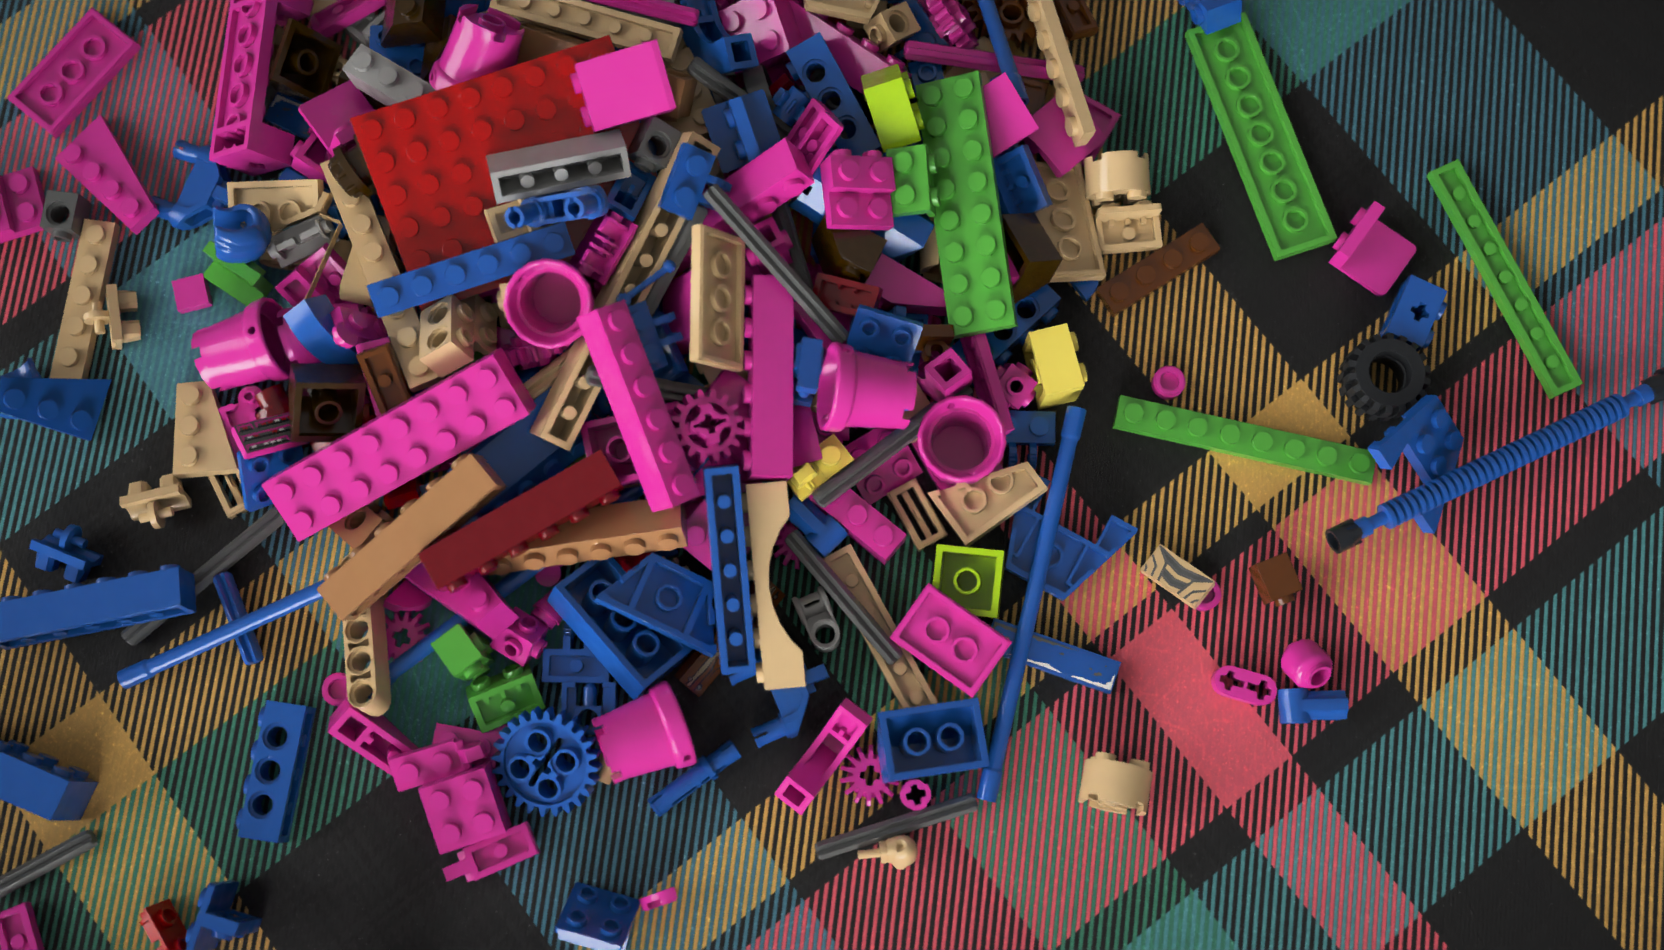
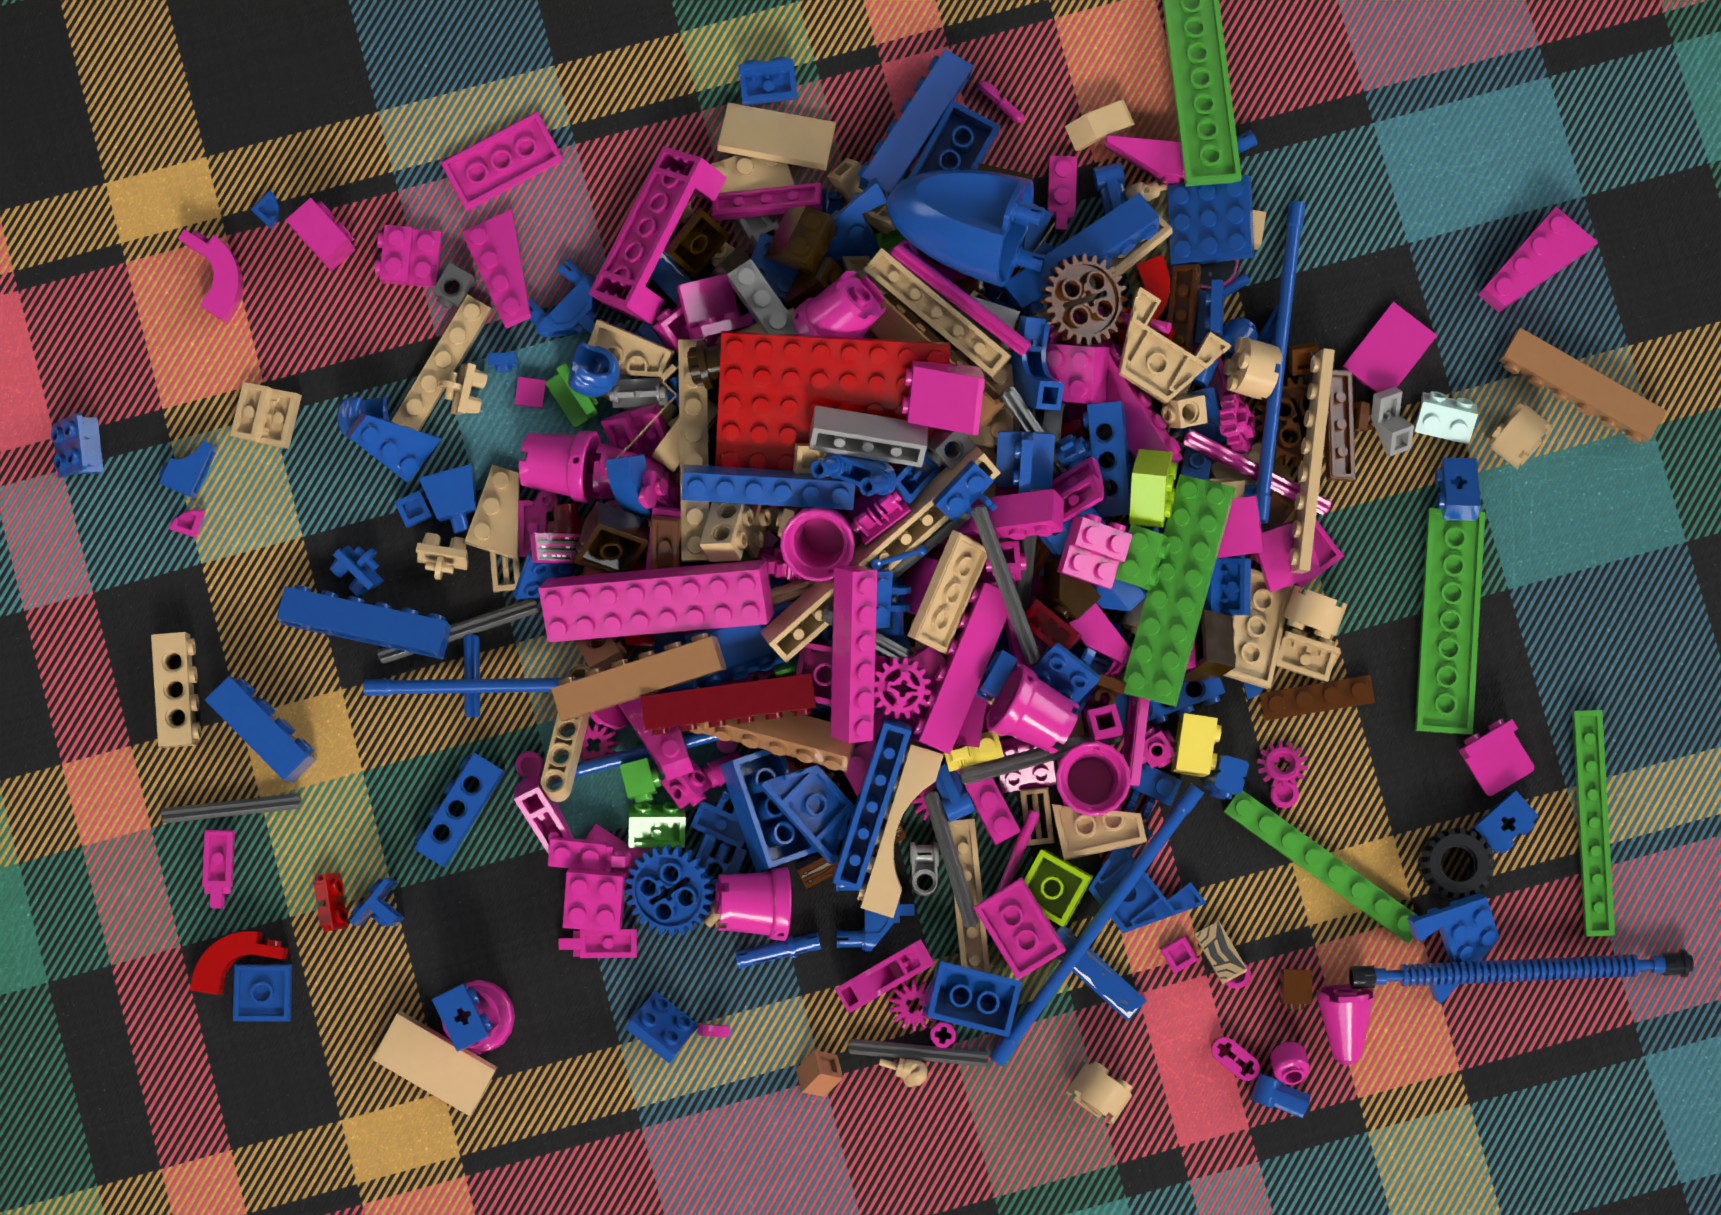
camera: 20 degrees right, 5 degrees up
none -> blue plate [395,490,433,528]
none -> blue torso [419,464,478,534]
none -> blue plate [488,352,518,373]
none -> nougat panel [796,1050,843,1097]
none -> dark pink bar [996,809,1040,893]
none -> dark pink tile [1159,935,1199,974]
none -> blue brick [1203,755,1249,800]
none -> dark pink gear [1257,741,1308,789]
none -> dark pink cone [1317,984,1374,1065]

